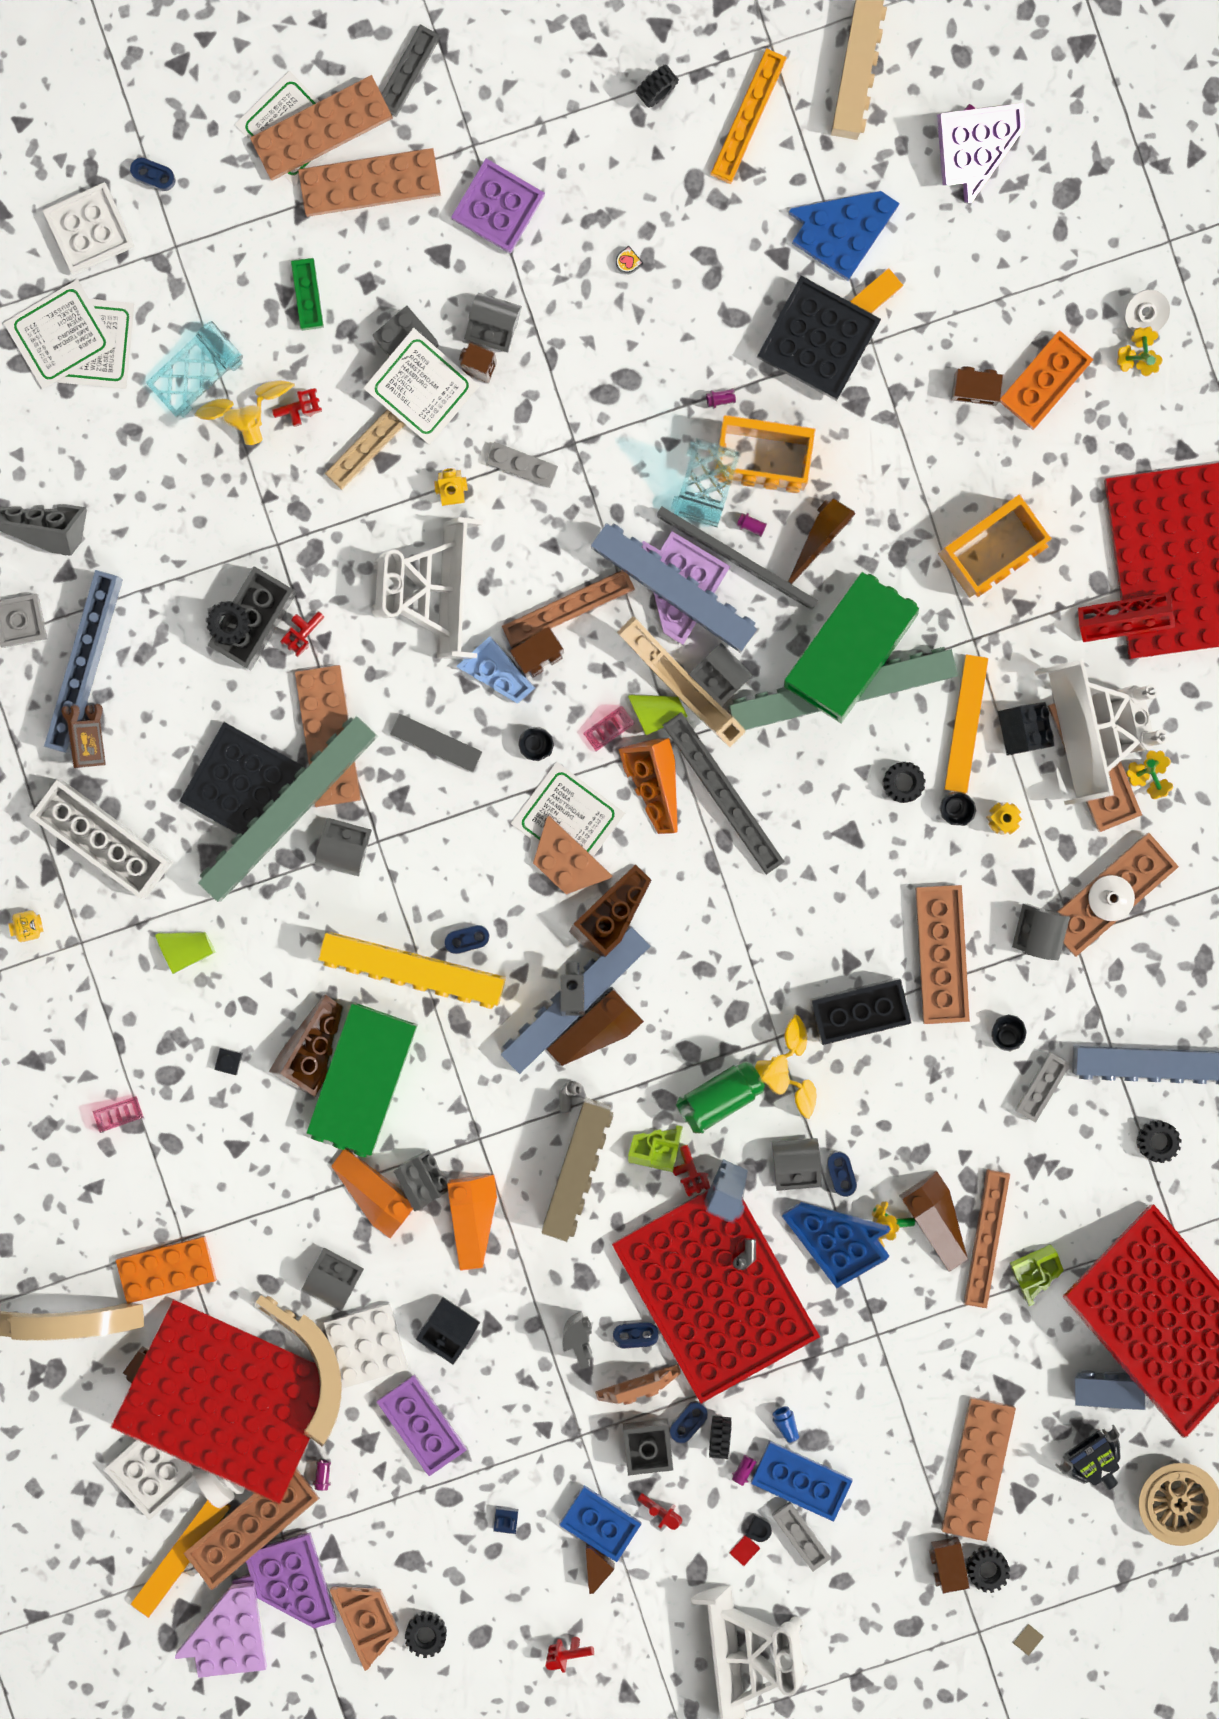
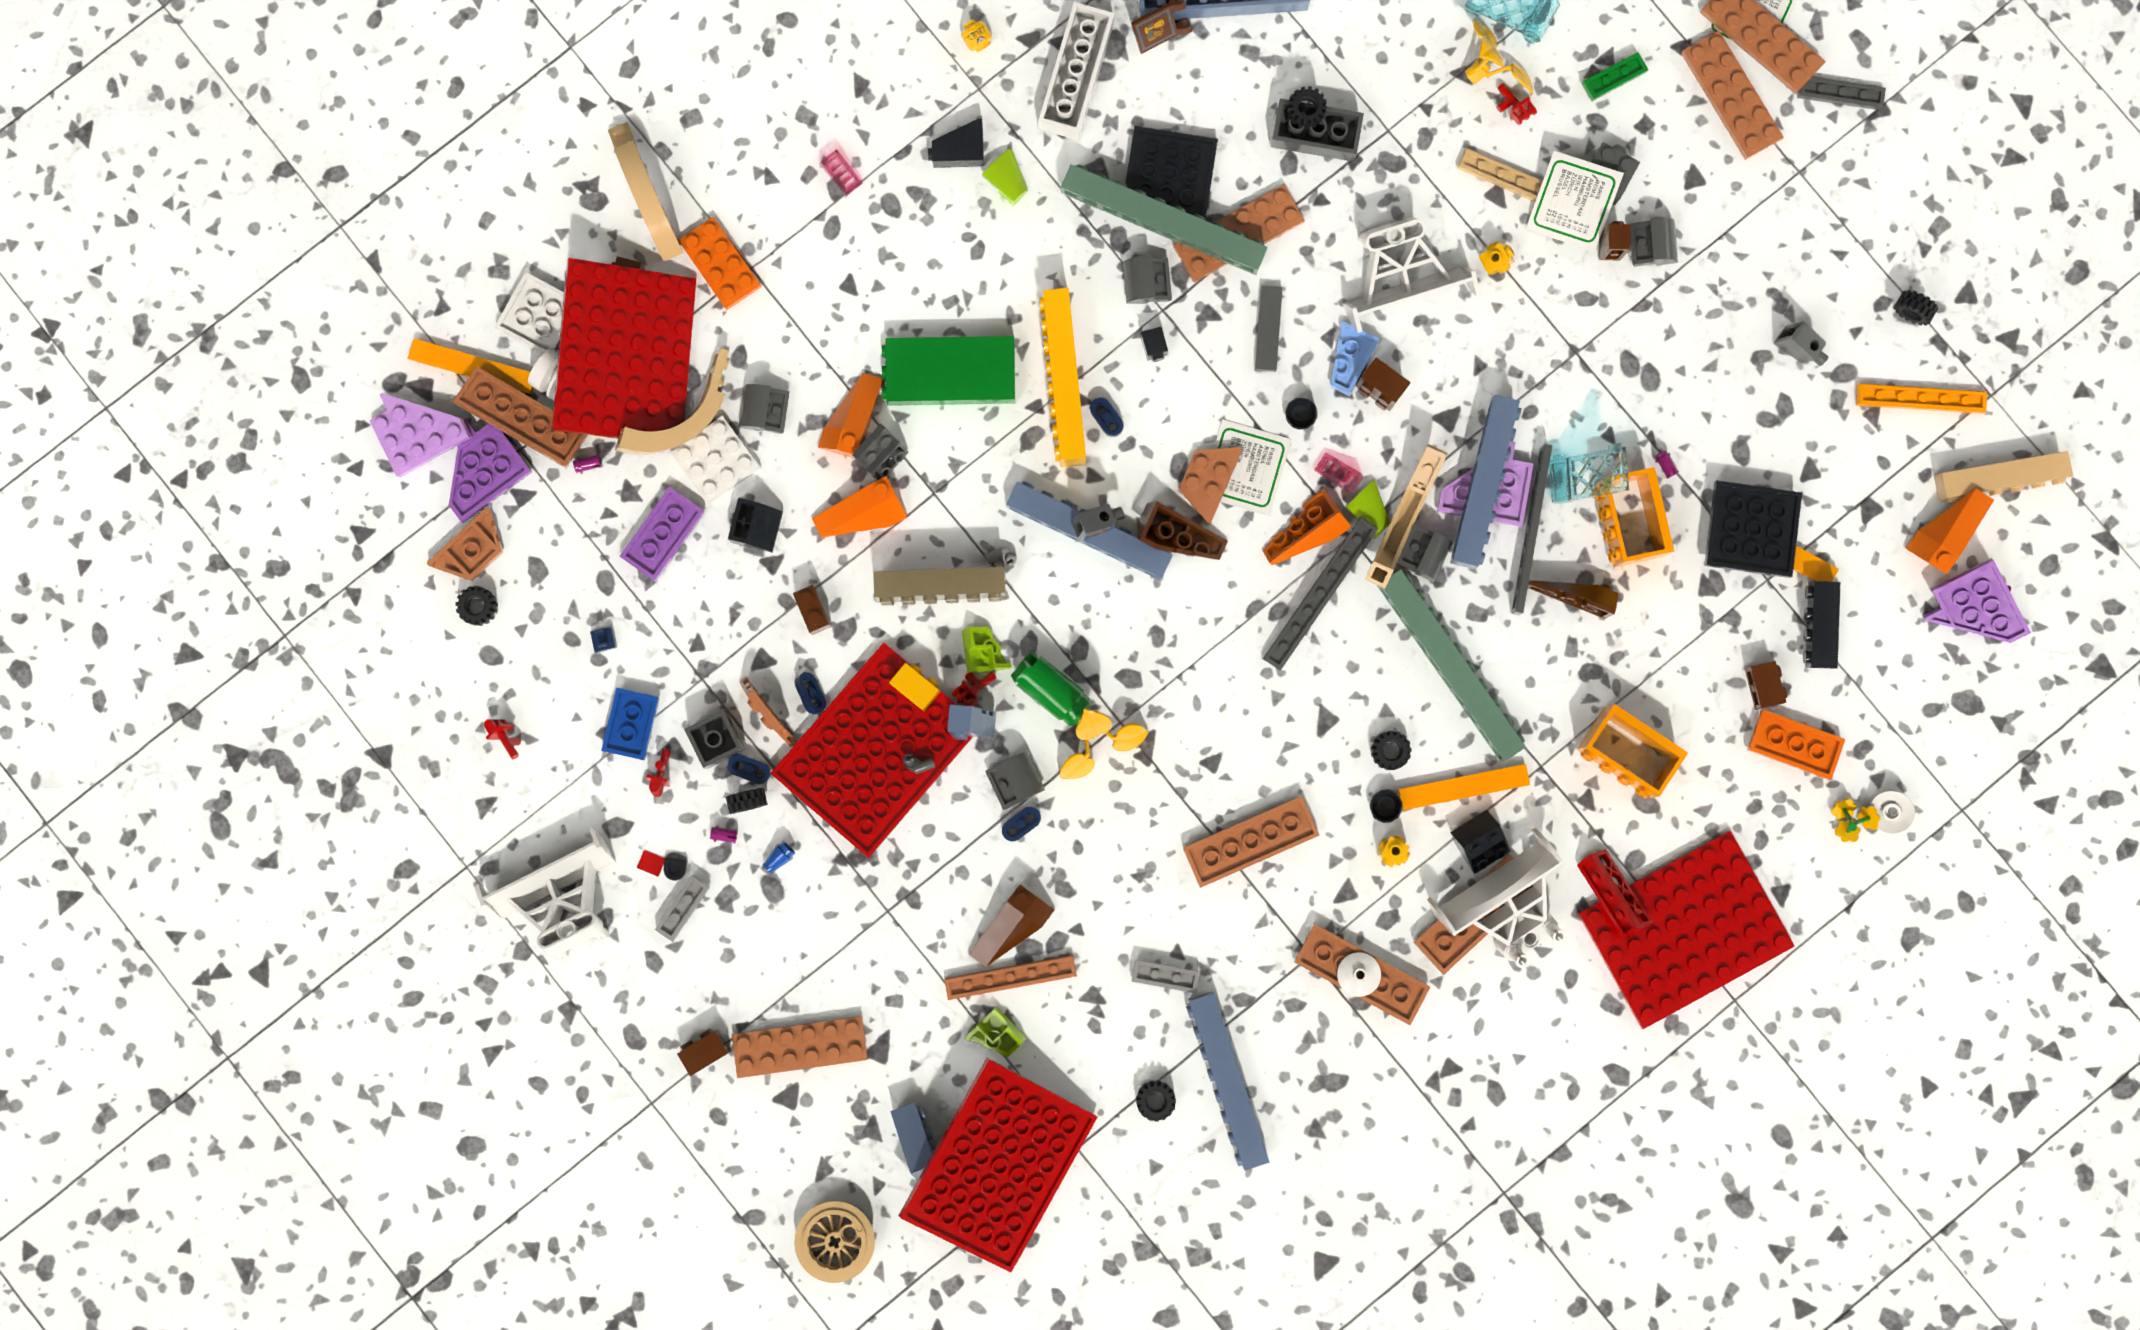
camera: 70 degrees right, 5 degrees down
black plate [214,1047,243,1075] -> none
reddish brown wedge [269,995,343,1097] -> none
red arm [280,611,325,657] -> none
medium lavender plate [451,158,545,254] -> none
light grey plate [486,442,558,488] -> none
nougat tile [502,570,635,648] -> none
reddish brown wedge [547,988,644,1066] -> none
dark grey brick [562,1311,592,1370] -> none
reddish brown slope [586,1543,615,1594] -> none
tile [616,246,643,275] -> none
magenta pin [737,513,767,537] -> none
blue plate [751,1440,853,1522] -> none
blue wing [782,1202,890,1289] -> none
green brick [784,572,920,724] -> none
blue wing [788,191,900,281] -> none
black brick [809,978,912,1045] -> none
yellow plant [872,1201,915,1247] -> none
black tyre [966,1547,1010,1593] -> none
black hair [991,1014,1027,1052] -> none
dark grey brick [1012,903,1070,961] -> none
dark tan sticker [1013,1624,1044,1656] -> none
torso [1055,1424,1121,1490] -> none
yellow plant [1126,750,1174,799] -> none
none -> reddish brown brick [793,585,832,635]
none -> yellow brick [889,663,940,711]
none -> black slope [928,119,984,168]
none -> black brick [1140,326,1168,362]
none -> dark grey torso [1773,321,1829,366]
none -> black brick [1803,581,1841,669]
none -> orange wedge [1905,488,1994,574]

